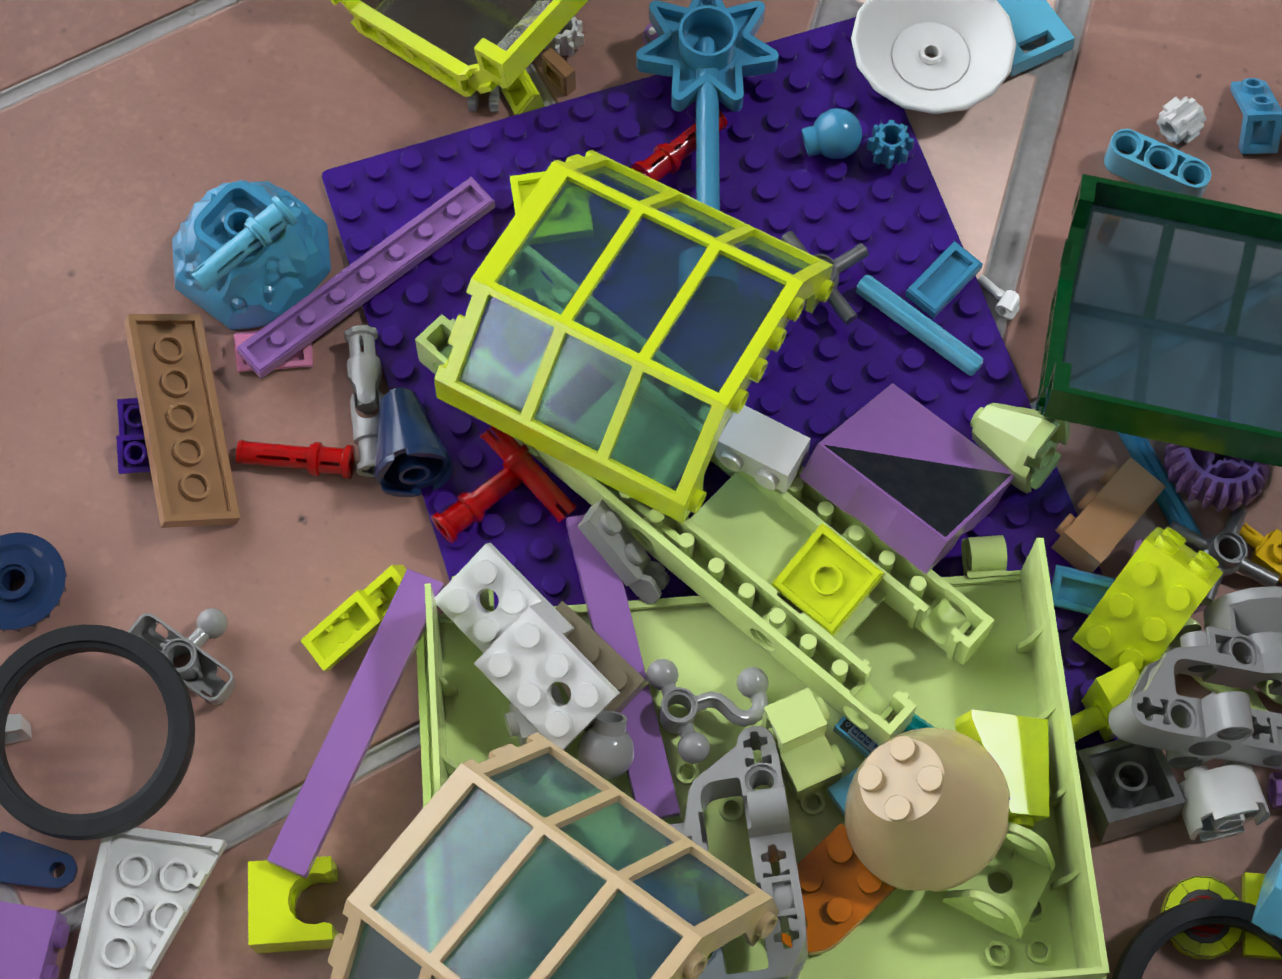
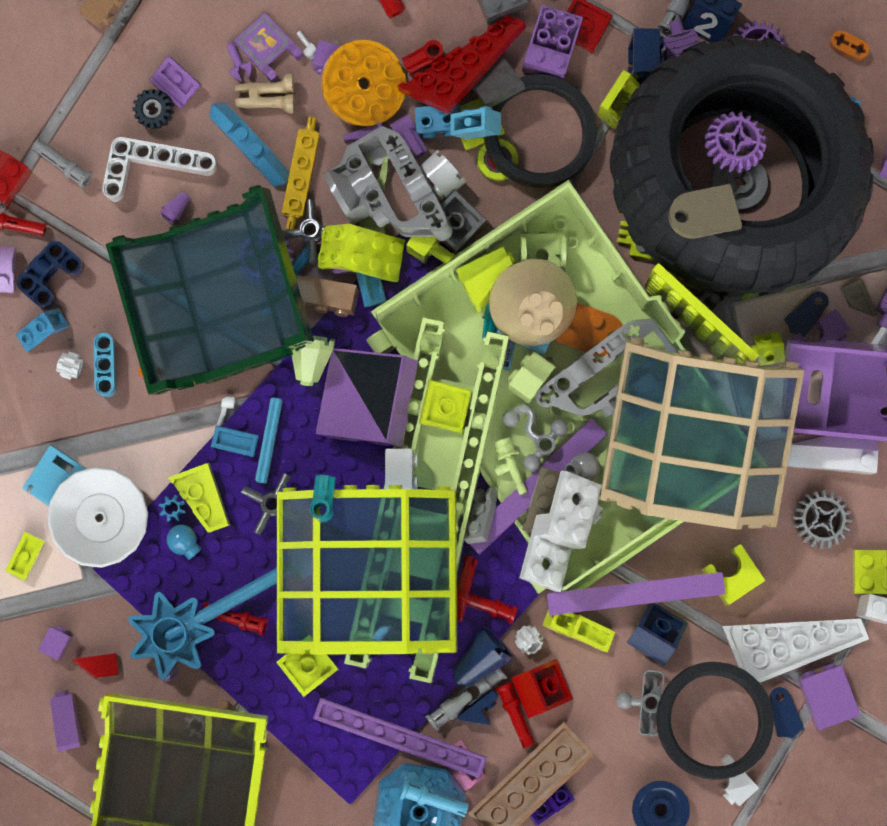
camera: 125 degrees left, 15 degrees up
none -> neon yellow wing [168,463,230,533]
none -> teal piece [309,475,336,522]
none -> dark blue slope [458,690,498,725]
none -> yellowish green piece [494,437,528,495]
none -> red slope [511,659,573,718]
none -> white gear [515,625,544,655]
none -> dark blue slope [627,603,688,666]

